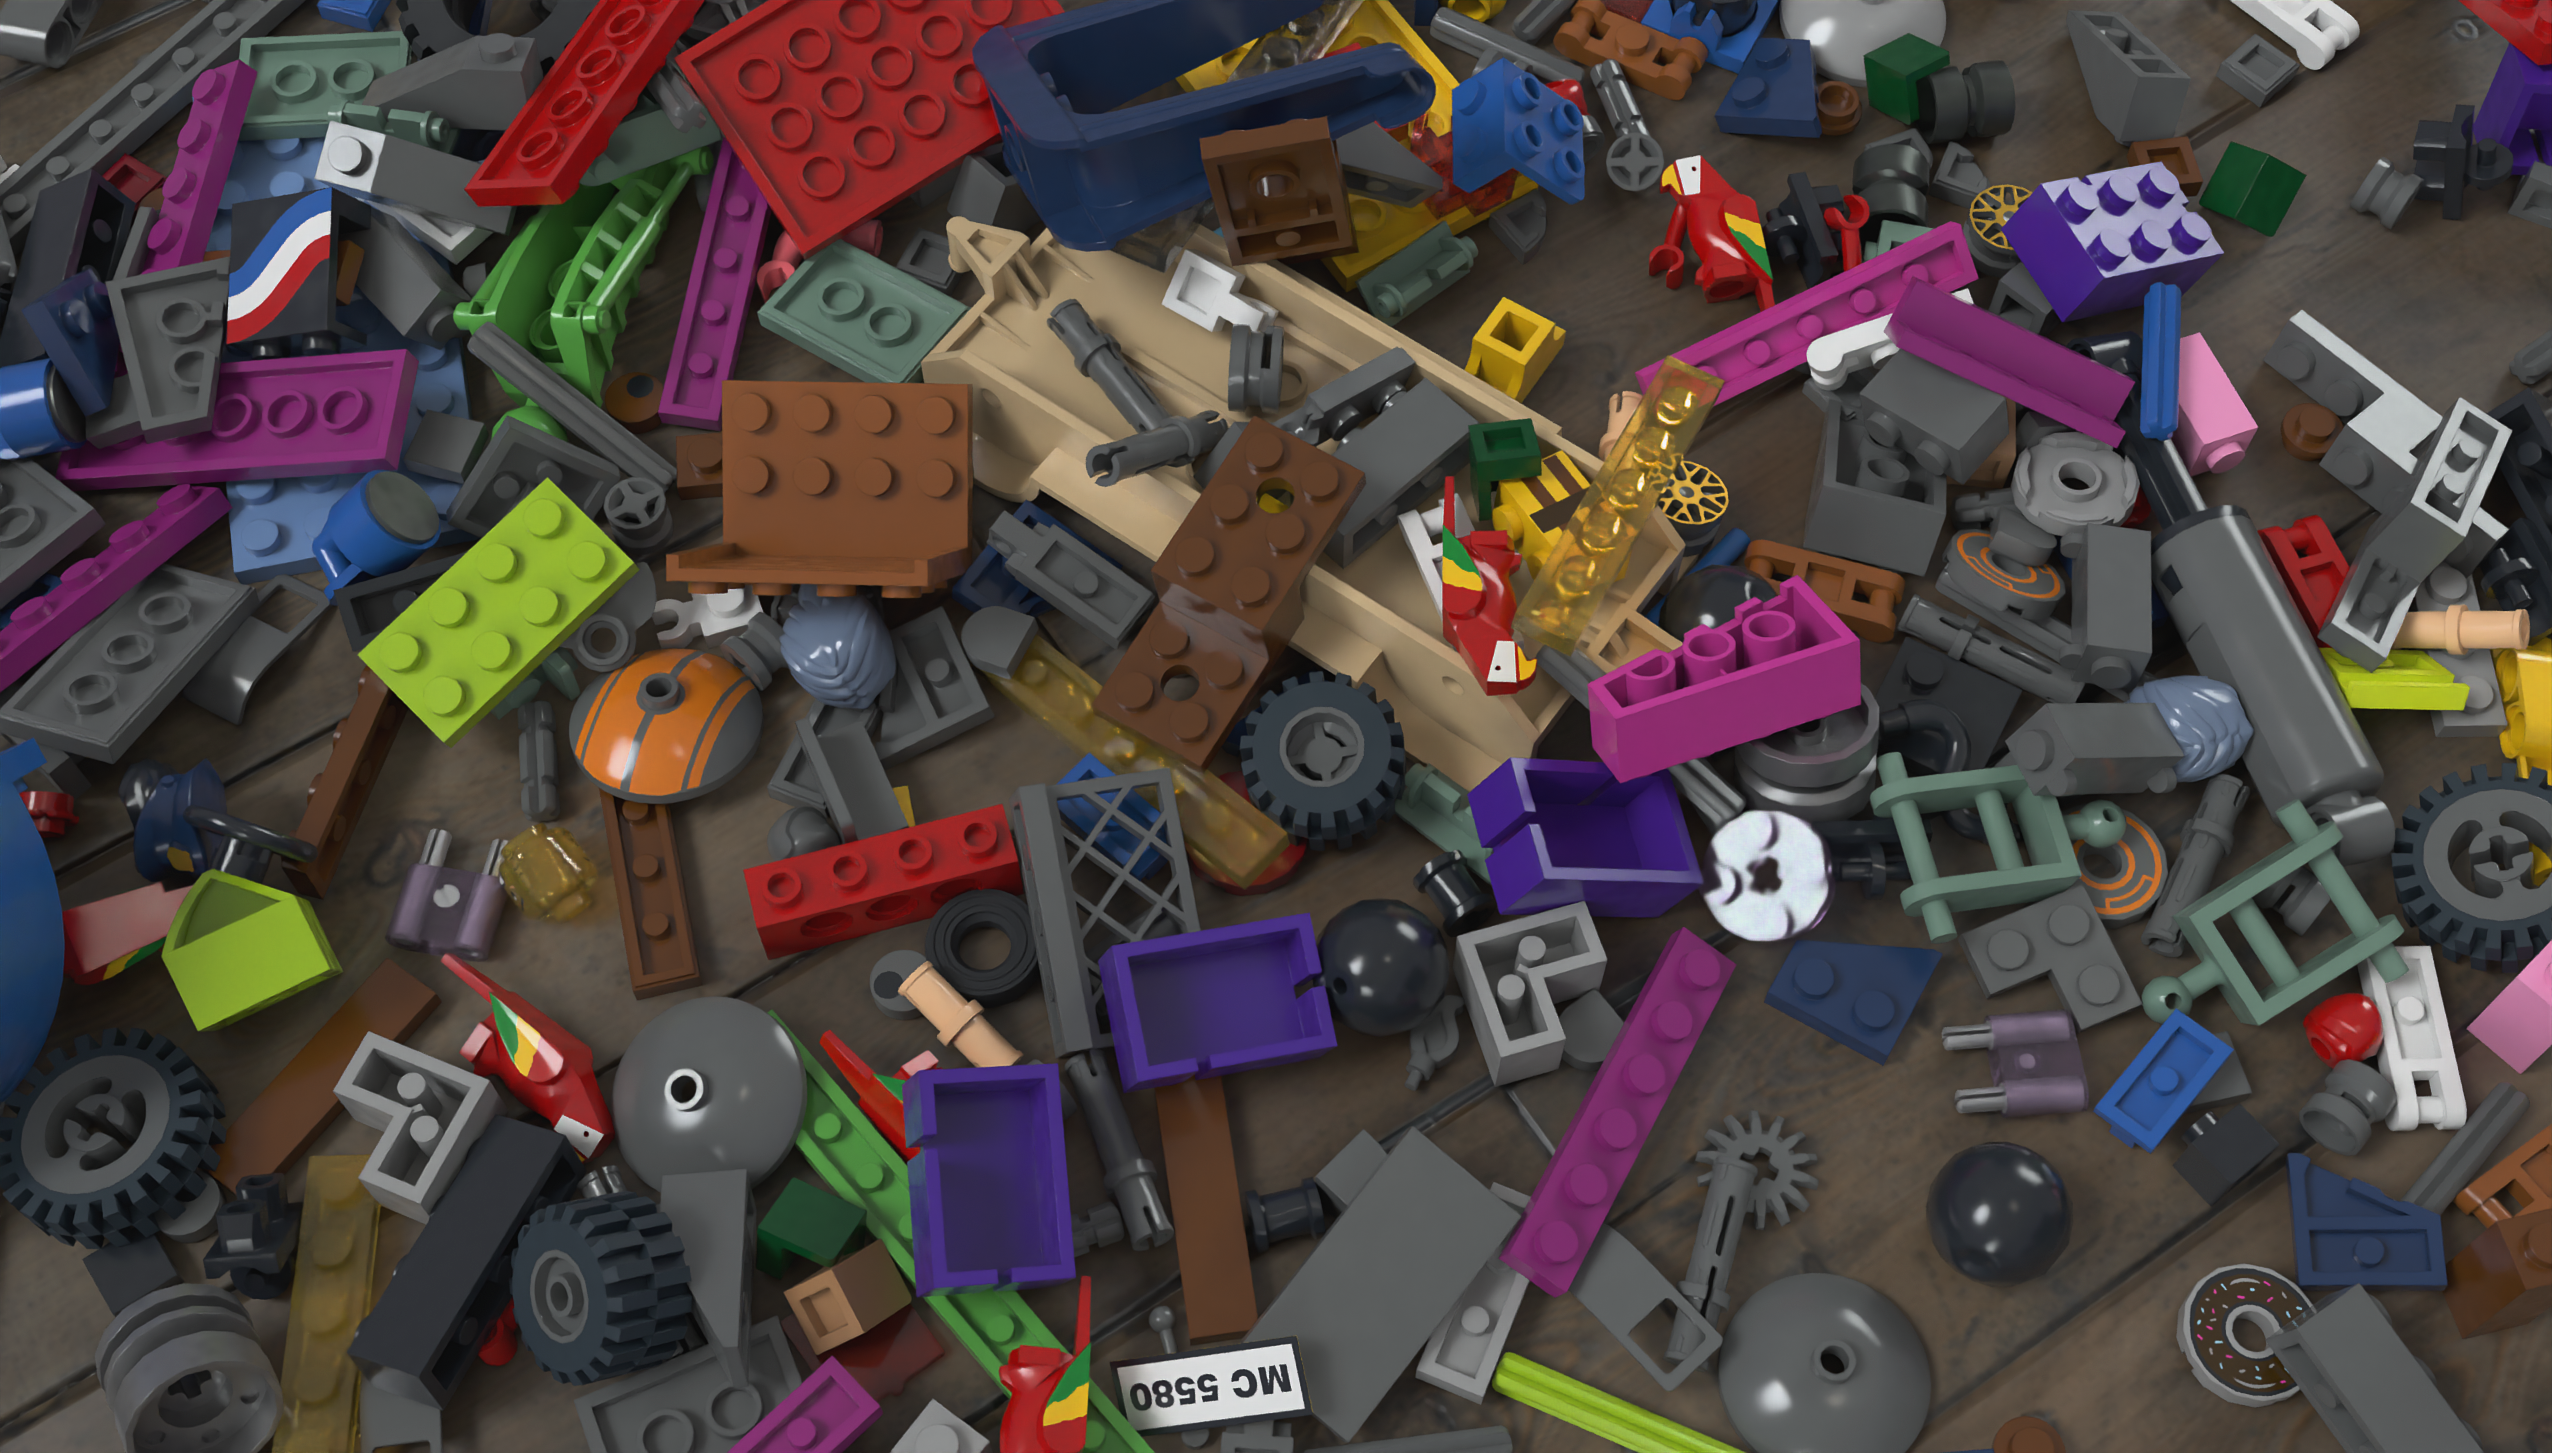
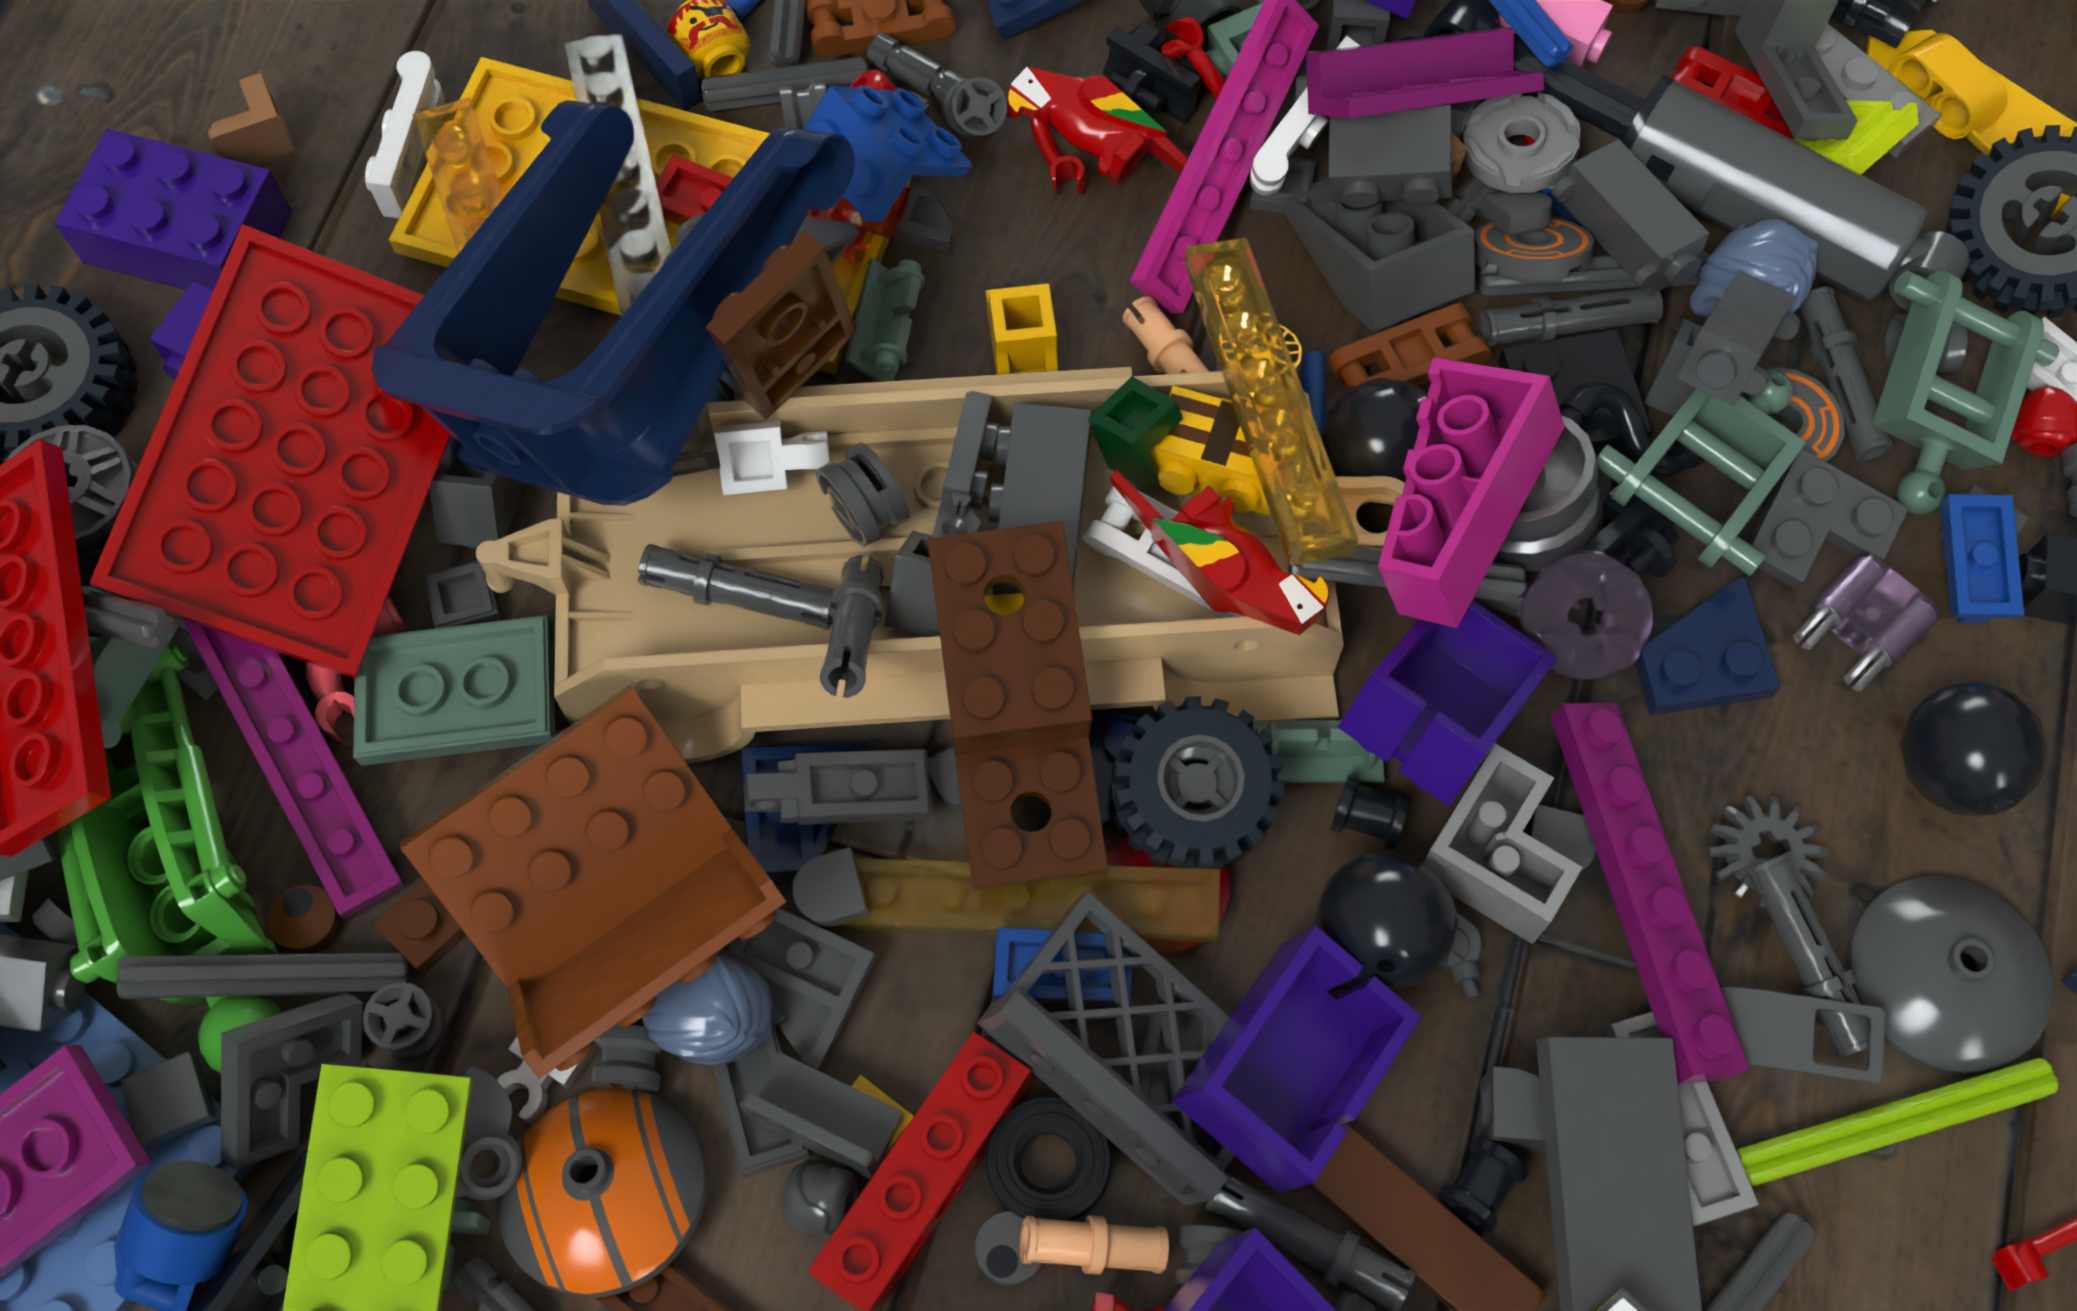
camera: 40 degrees left, 5 degrees up
light nougat pin [2391,604,2530,655] -> none

